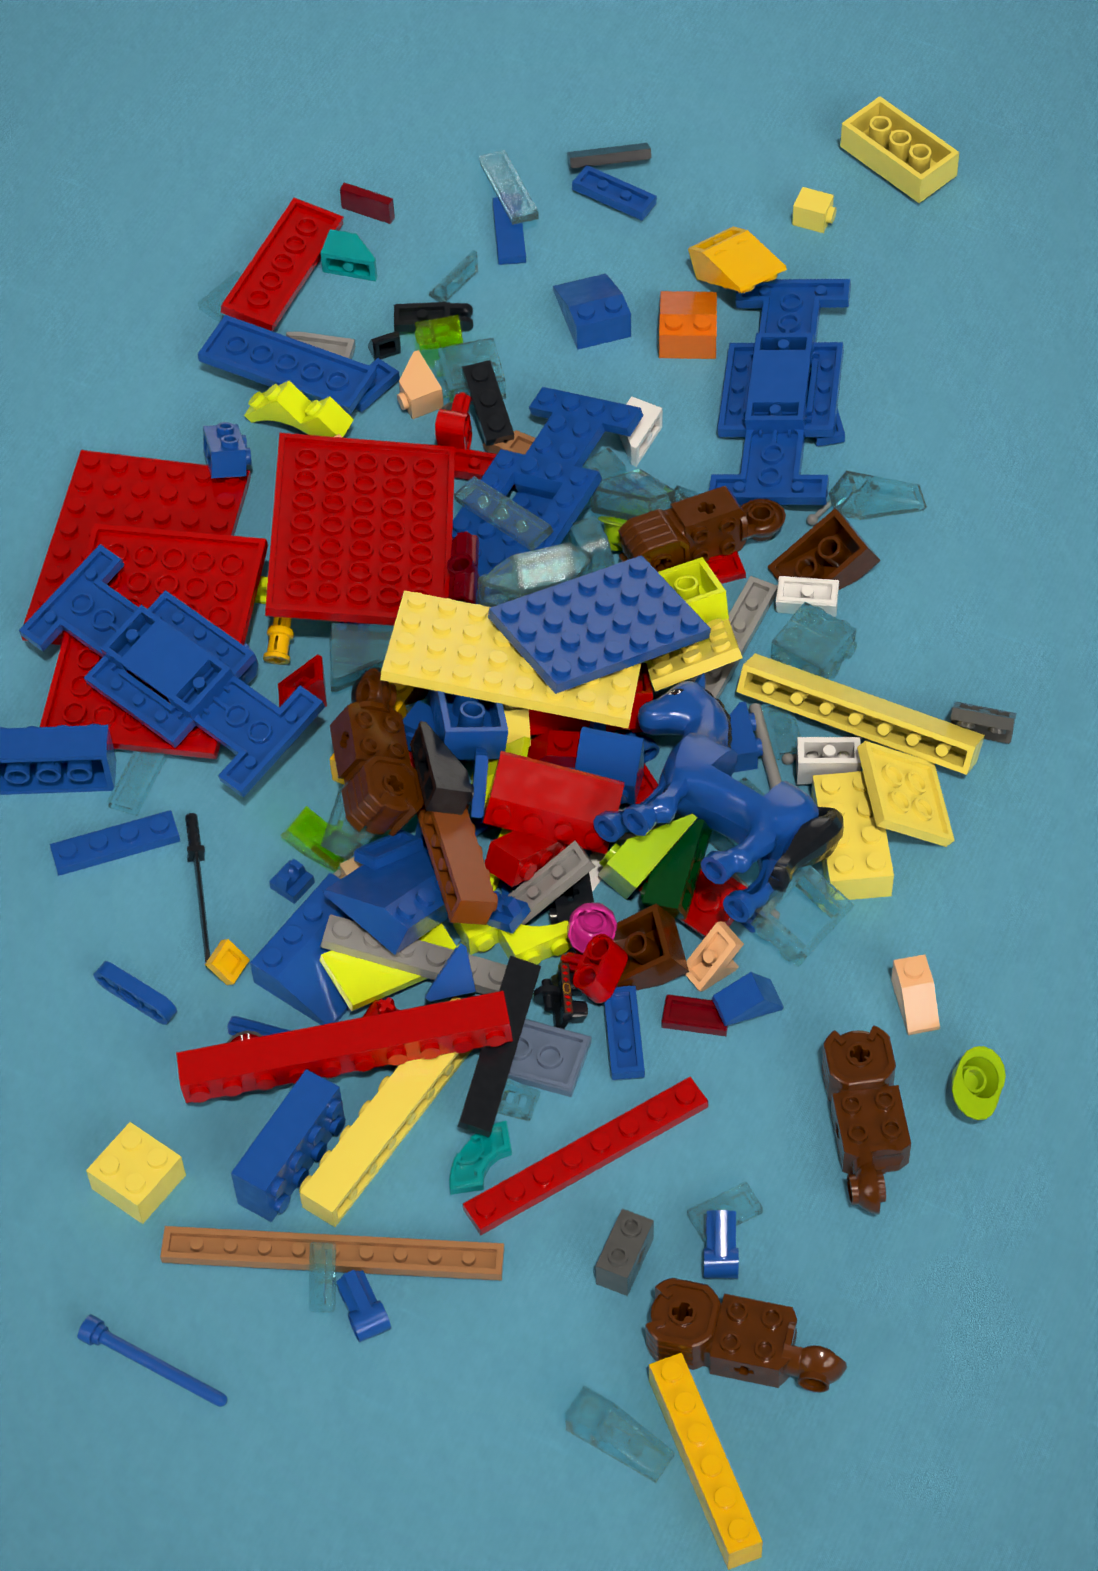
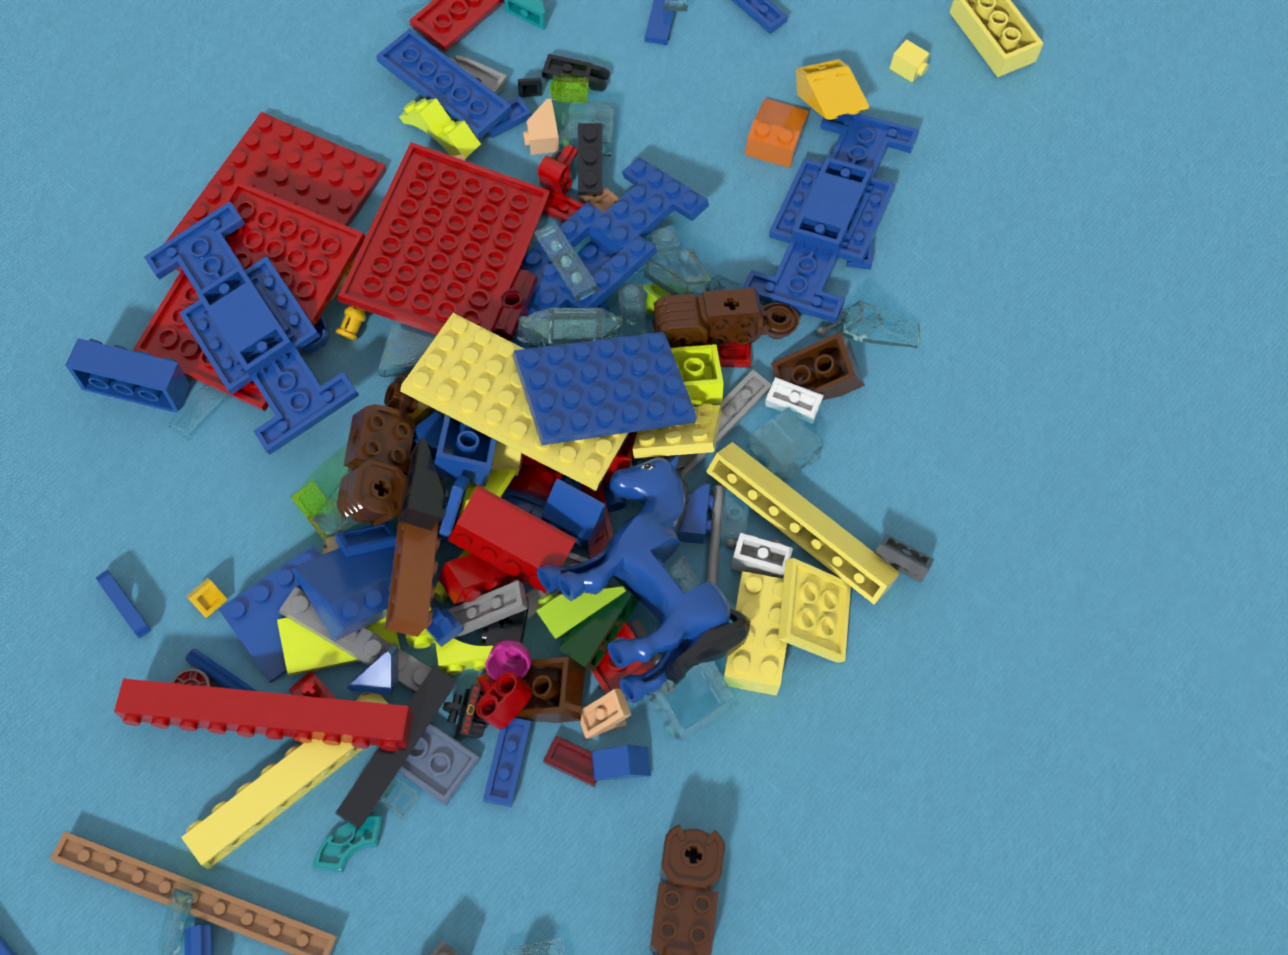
camera: 10 degrees right, 10 degrees up
blue plate [49,810,181,876] -> none
light yellow brick [86,1122,186,1224] -> none
black sword [185,813,210,968] -> none
blue brick [203,422,251,478] -> none
blue brick [231,1069,346,1222] -> none
blue tile [269,858,315,904] -> none
red slope [278,654,327,708] -> none
clear light blue slope [429,250,478,302] -> none
red plate [463,1076,708,1236] -> none
blue slope [553,273,631,350] -> none
white slope [619,396,663,467] -> none
light nougat slope [891,954,940,1035] -> none
lime piece [951,1046,1006,1120] -> none

